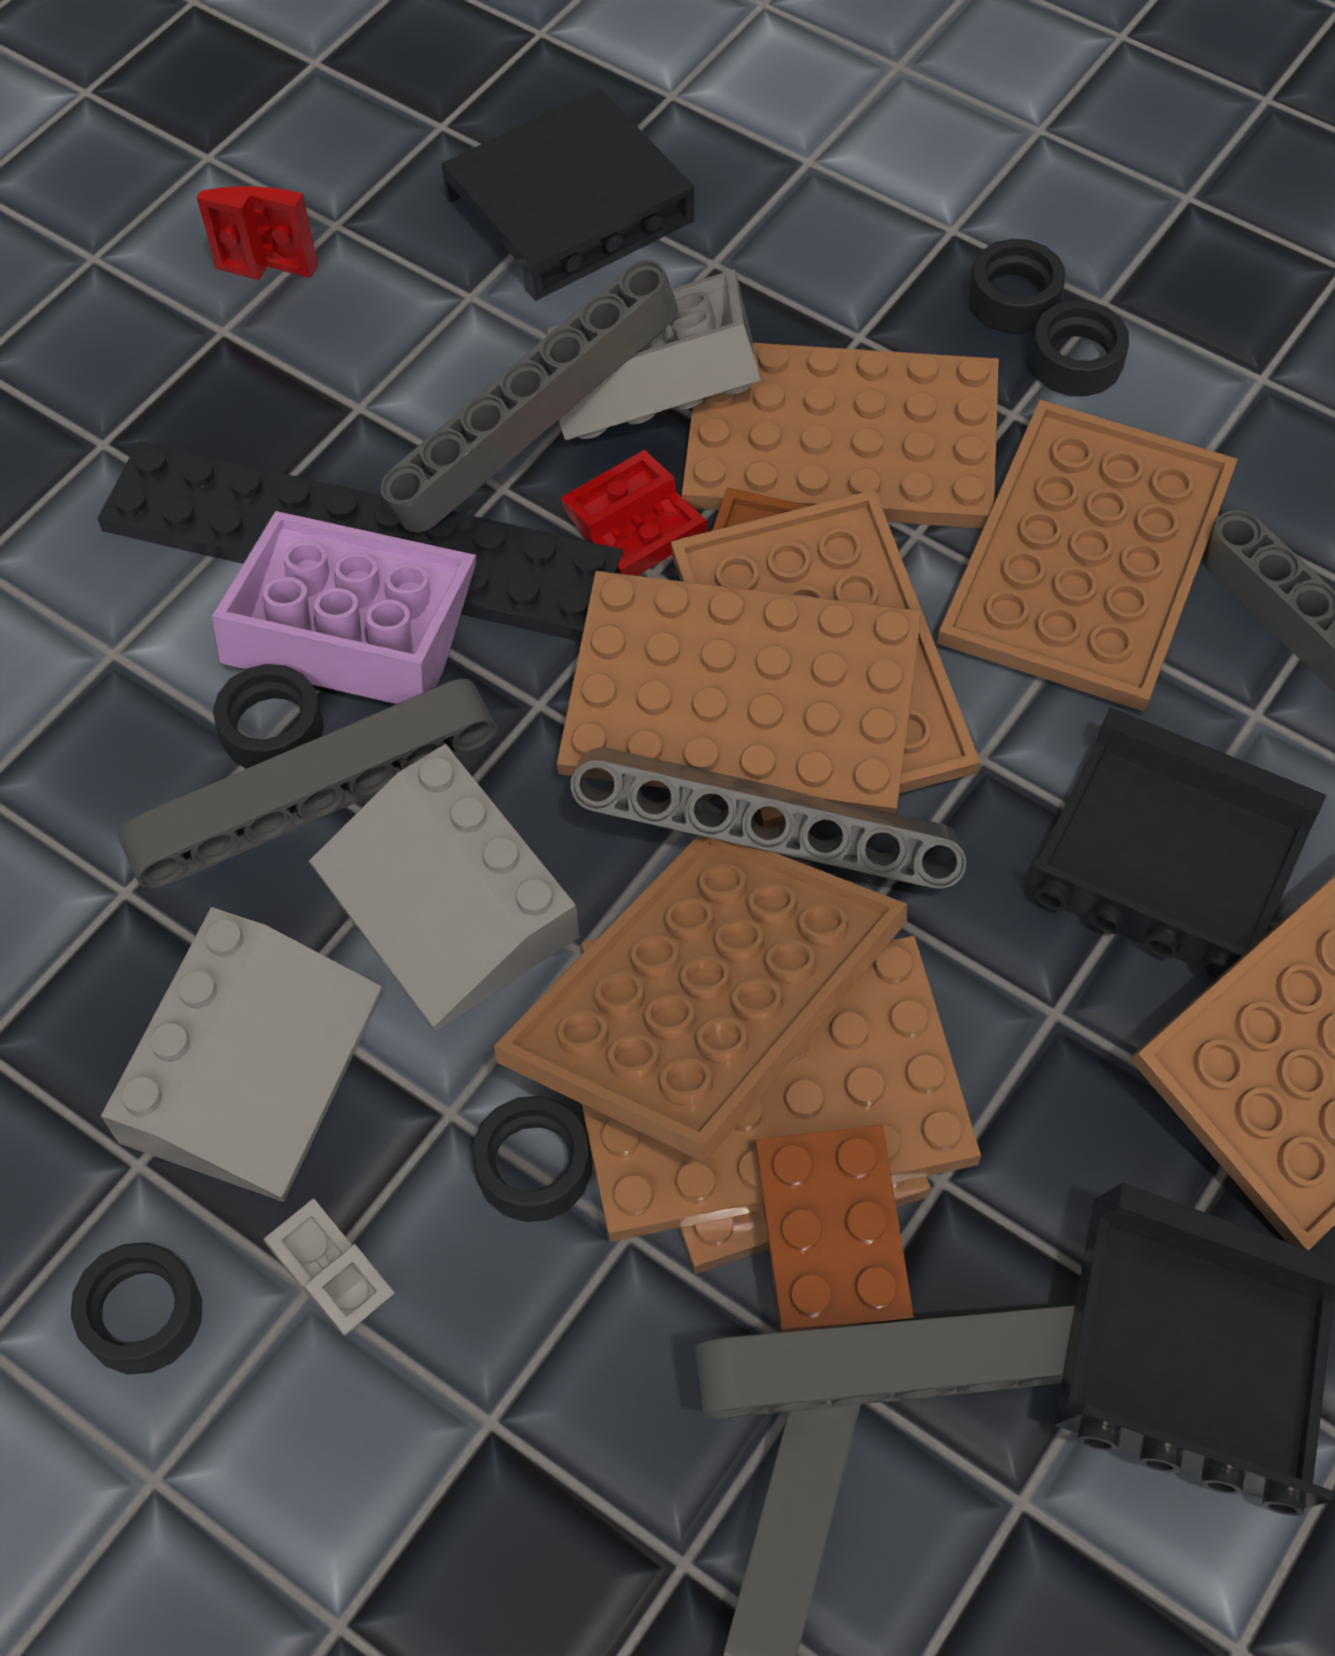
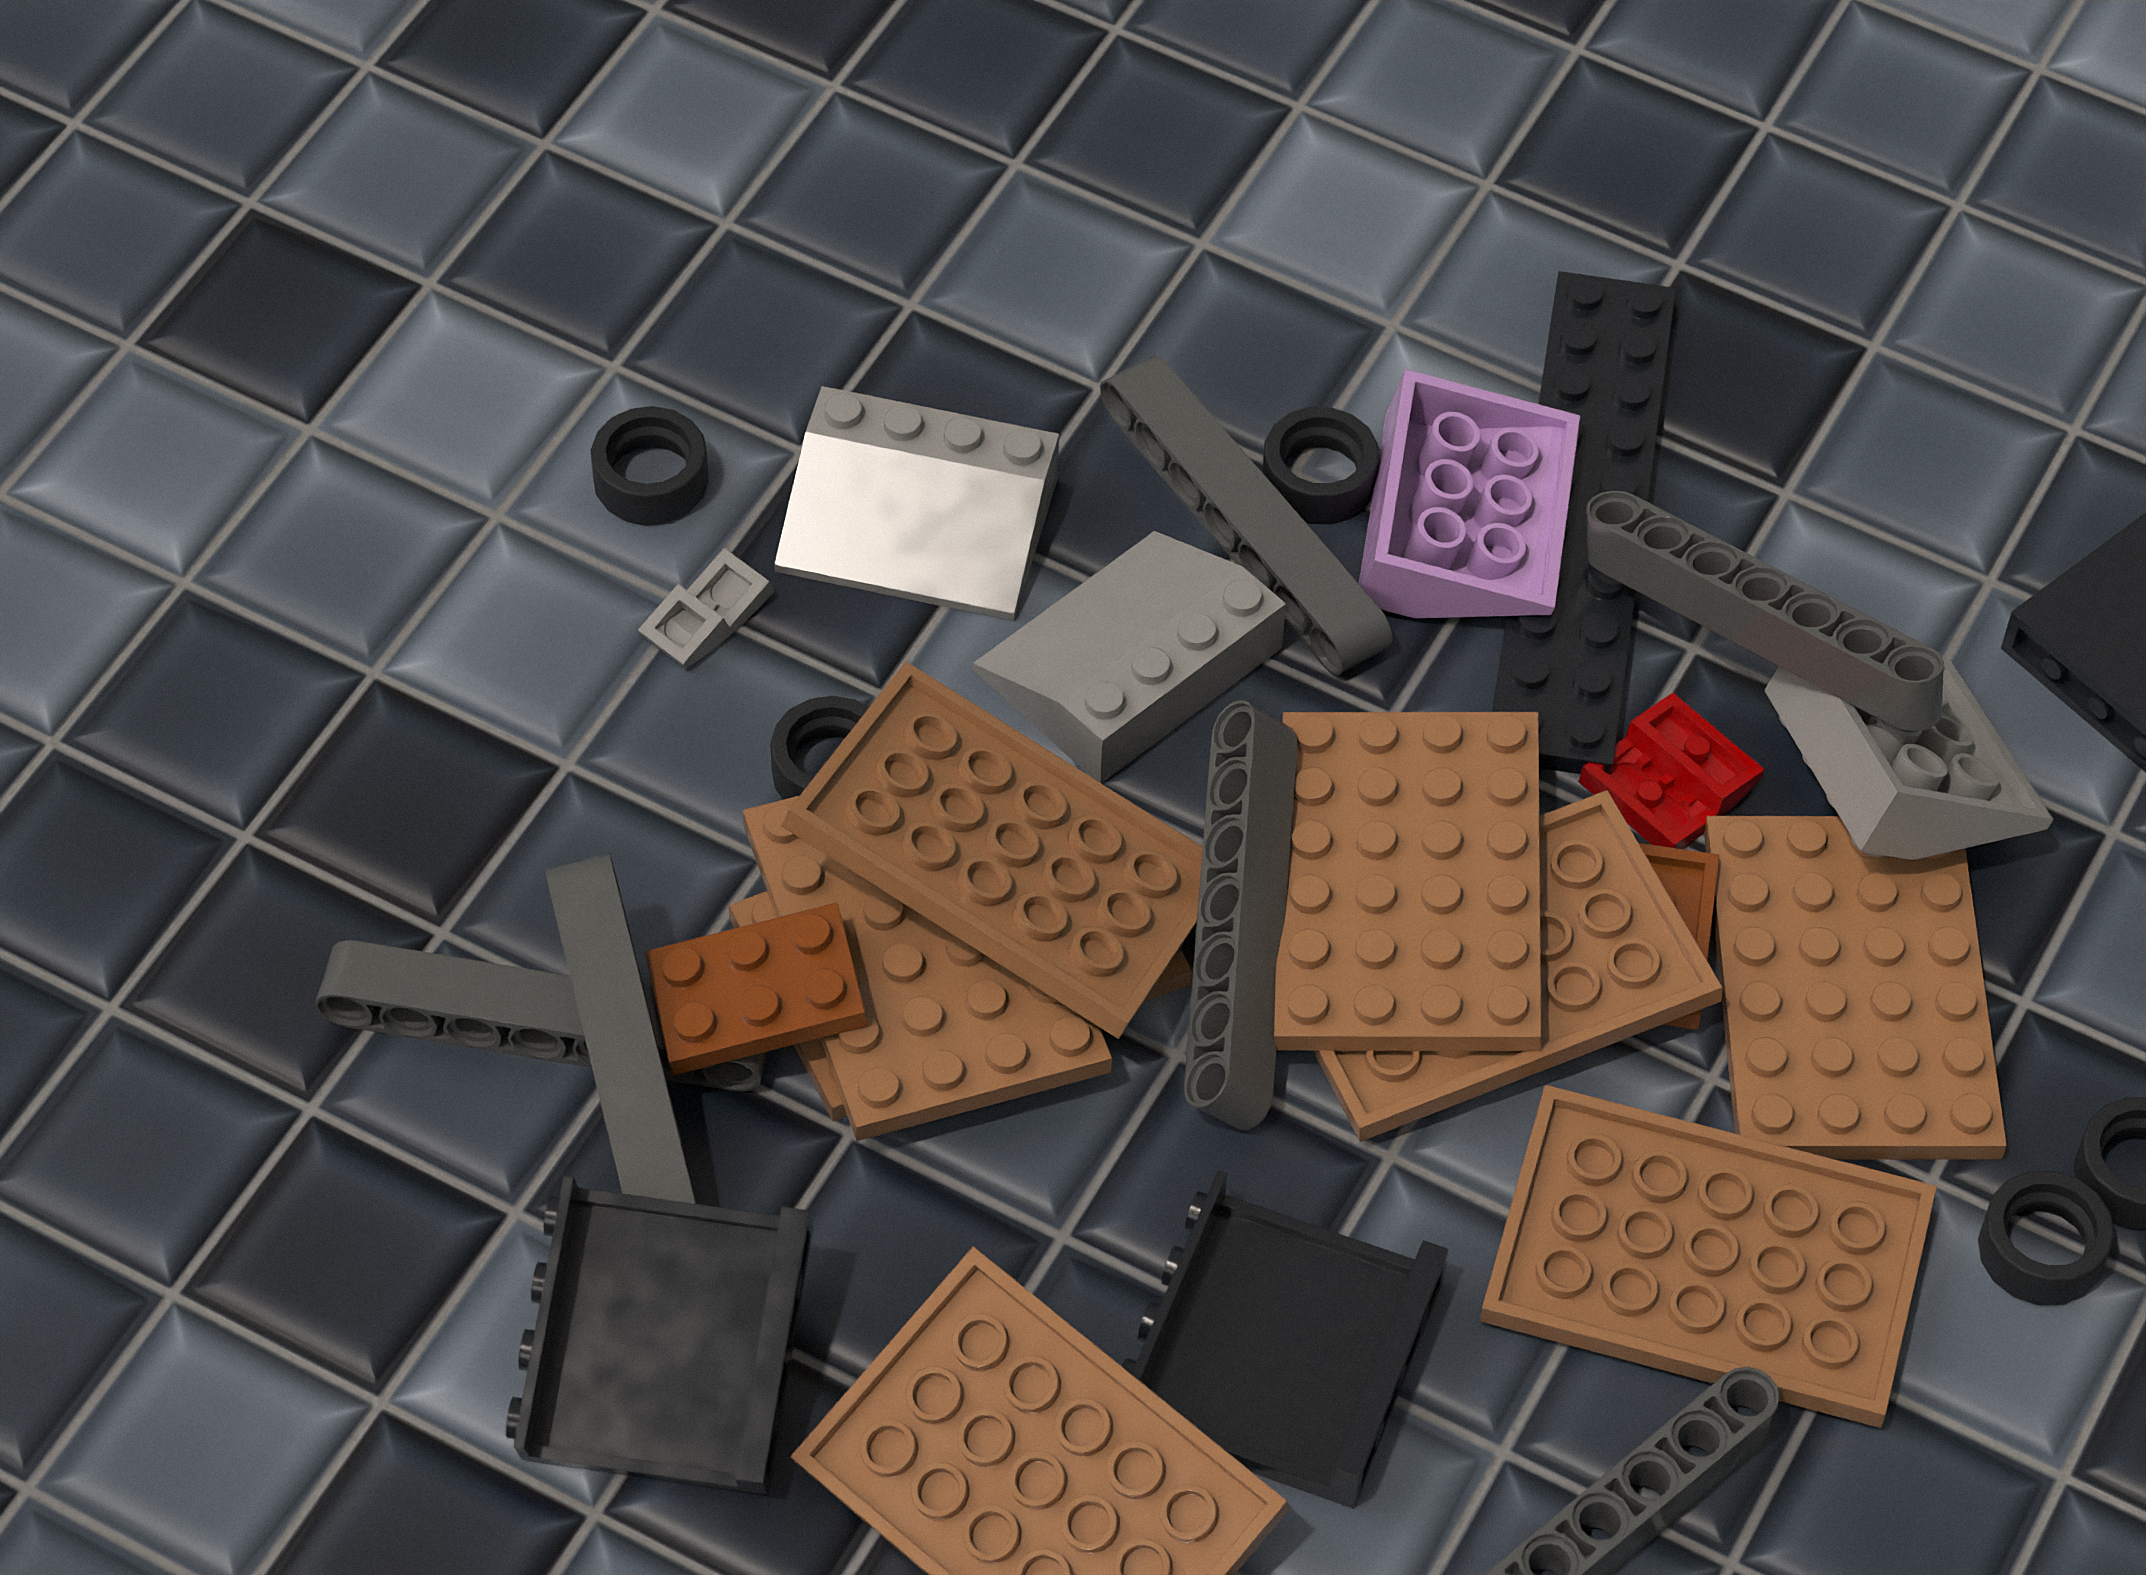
camera: 80 degrees right, 5 degrees down
red slope [196,186,318,280] -> none

